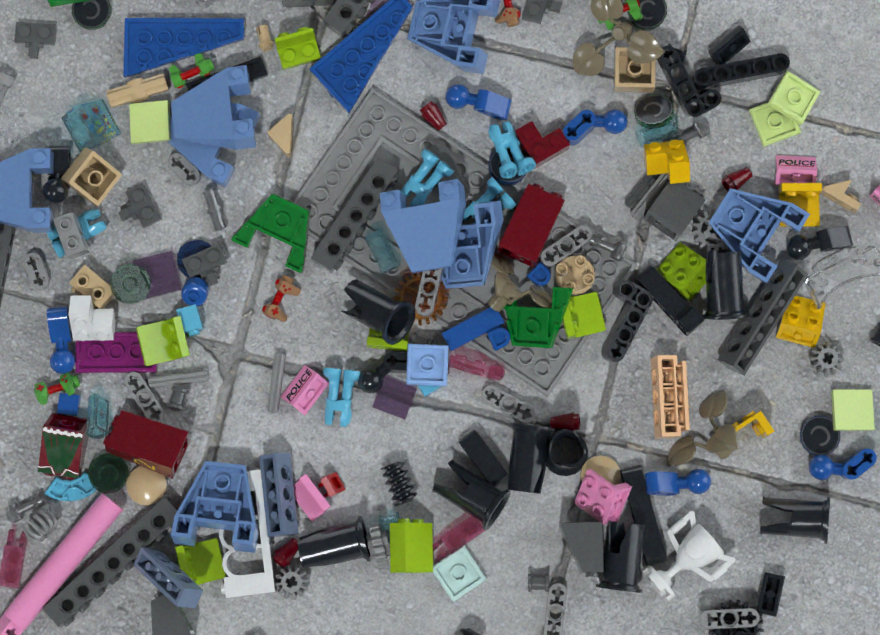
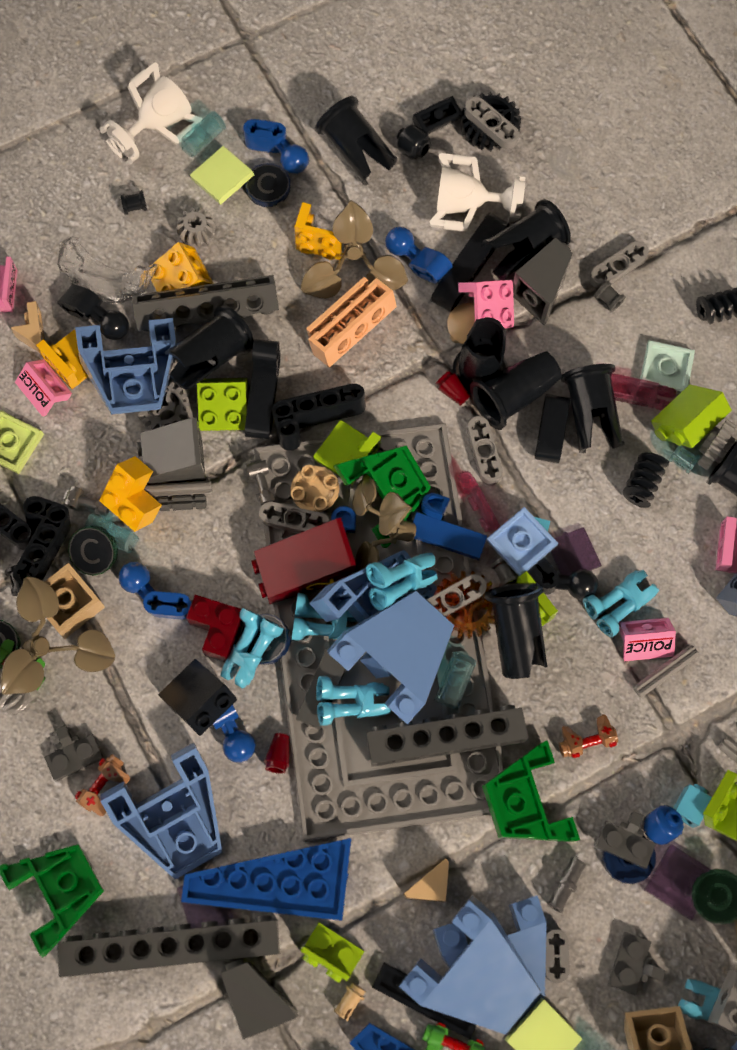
camera: 135 degrees left, 10 degrees down
red tile [318,472,346,497] -> none
dark red cone [722,167,753,192] -> none
none -> black panel [158,659,237,736]
none -> medium azure piece [366,553,438,611]
none -> black head [396,124,431,159]

